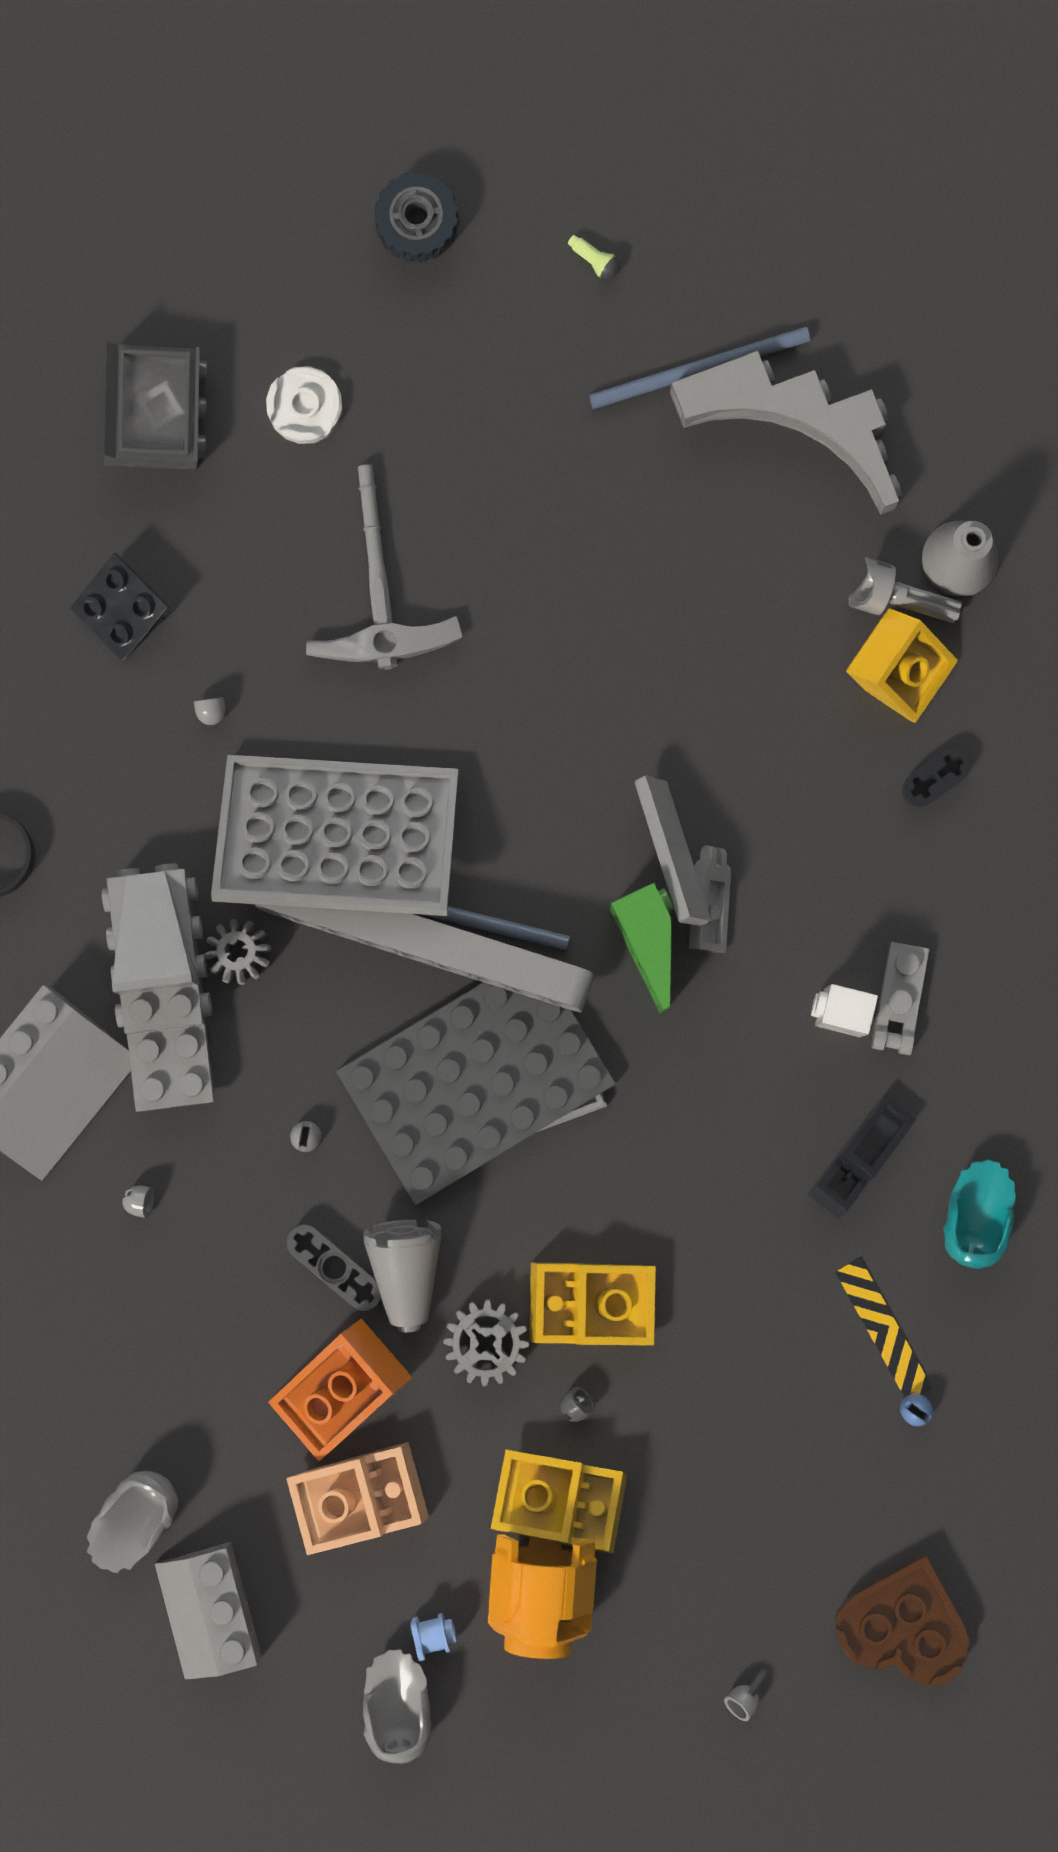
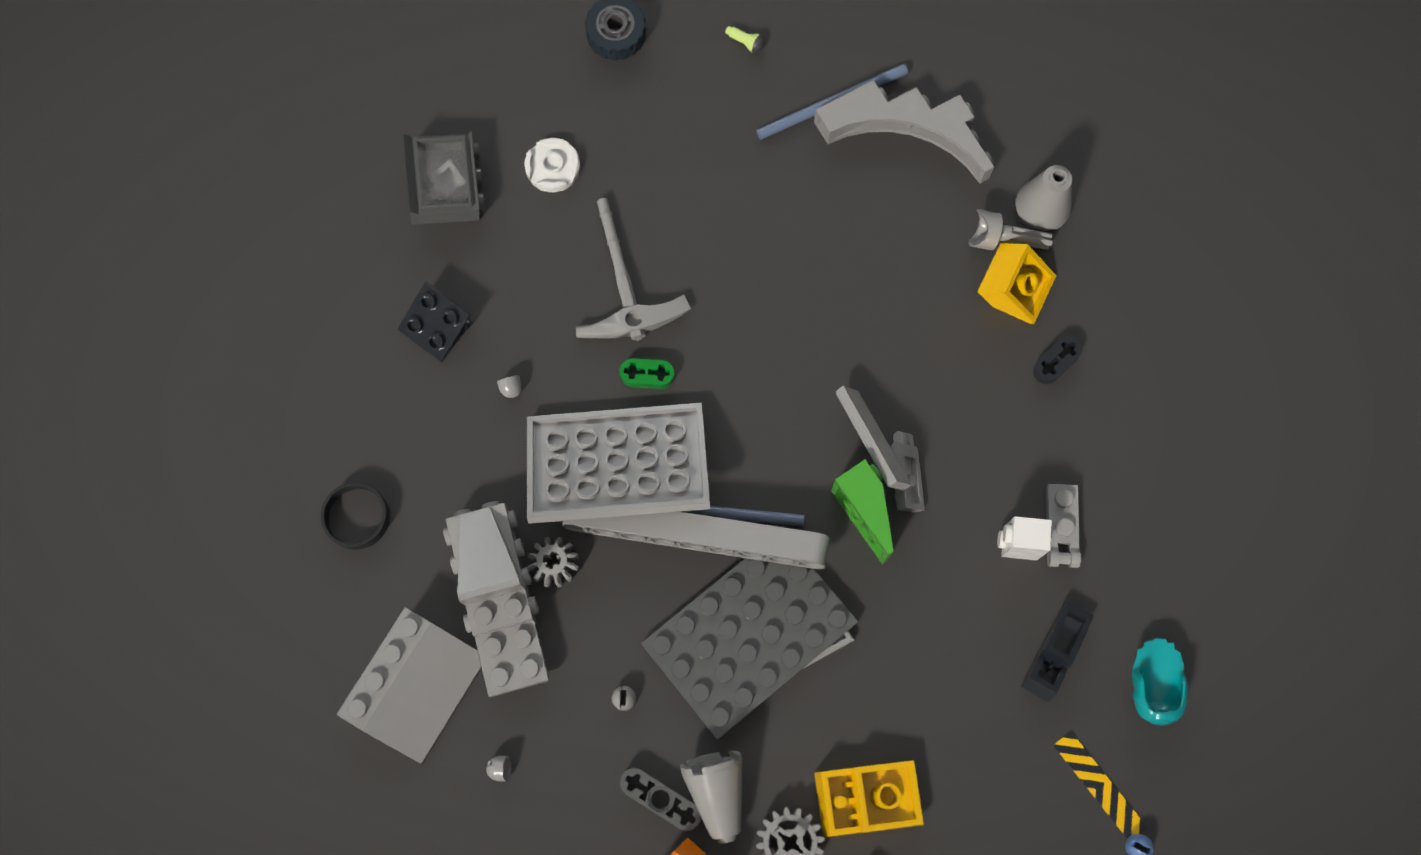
camera: 10 degrees left, 10 degrees down
none -> green beam [619,358,675,389]

